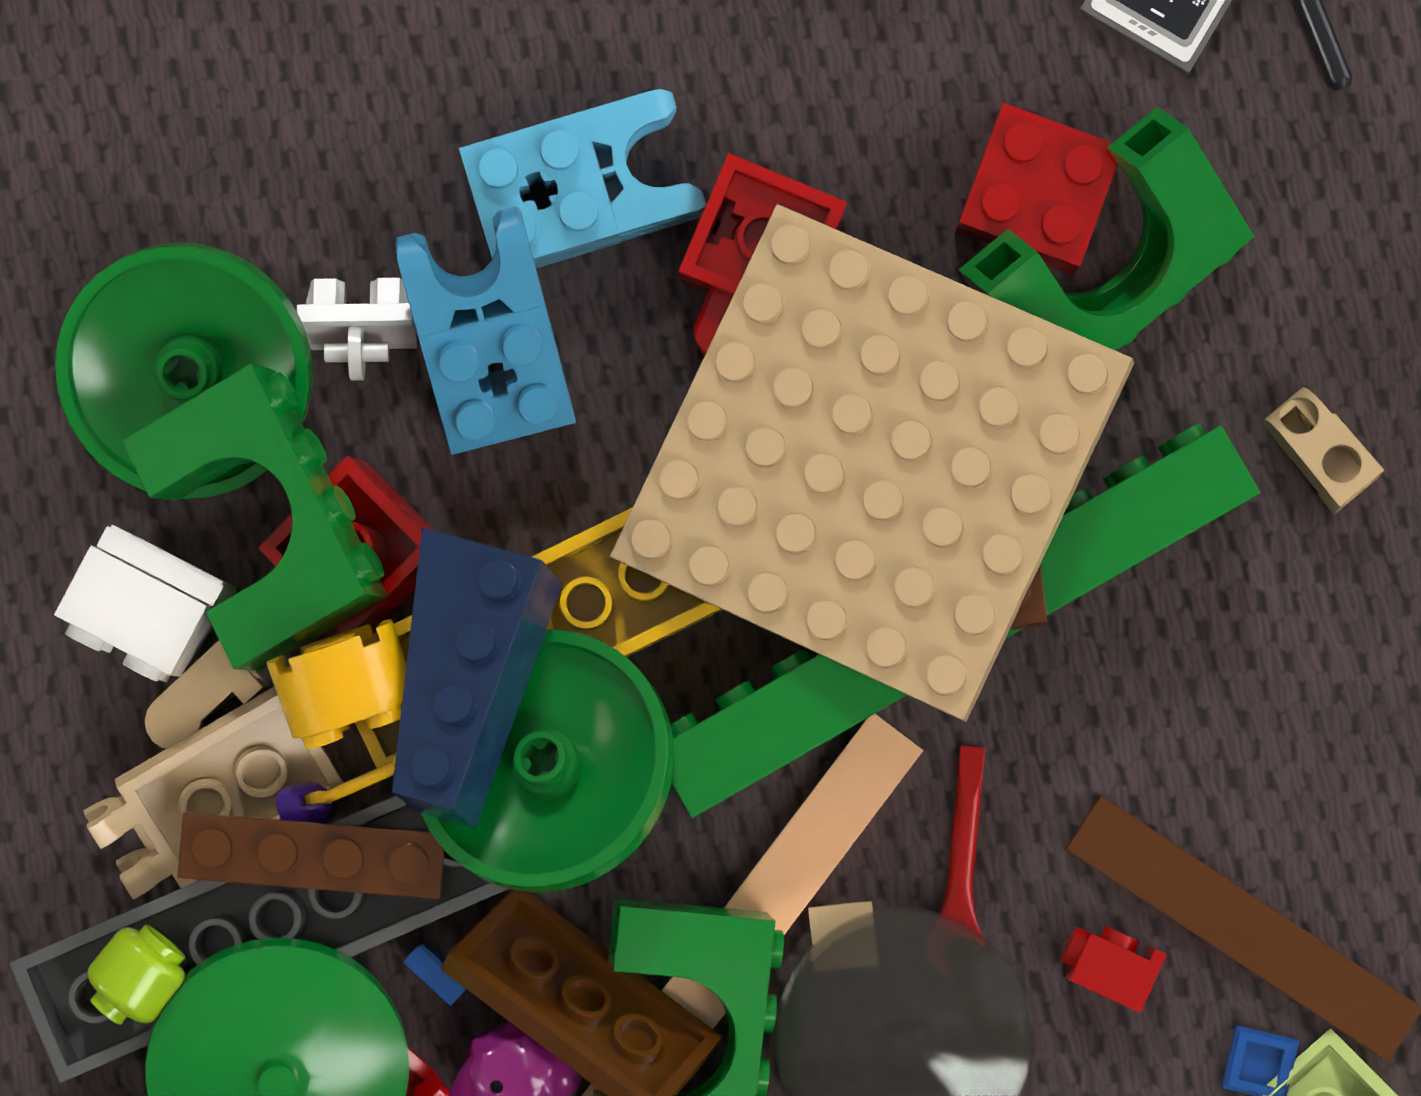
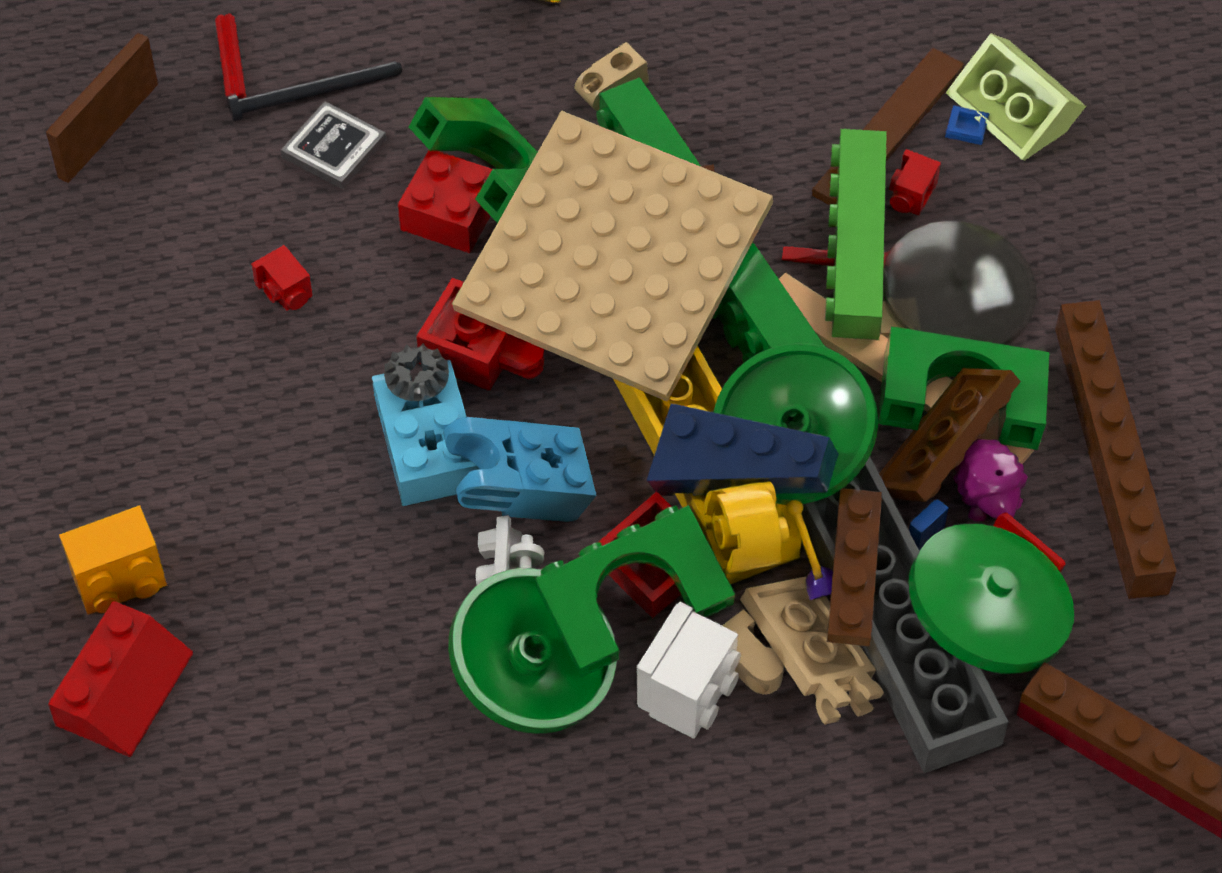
camera: 85 degrees left, 30 degrees down
lime head [87,924,185,1025] -> none
none -> dark grey gear [384,343,449,401]
none -> bright green brick [825,129,887,340]

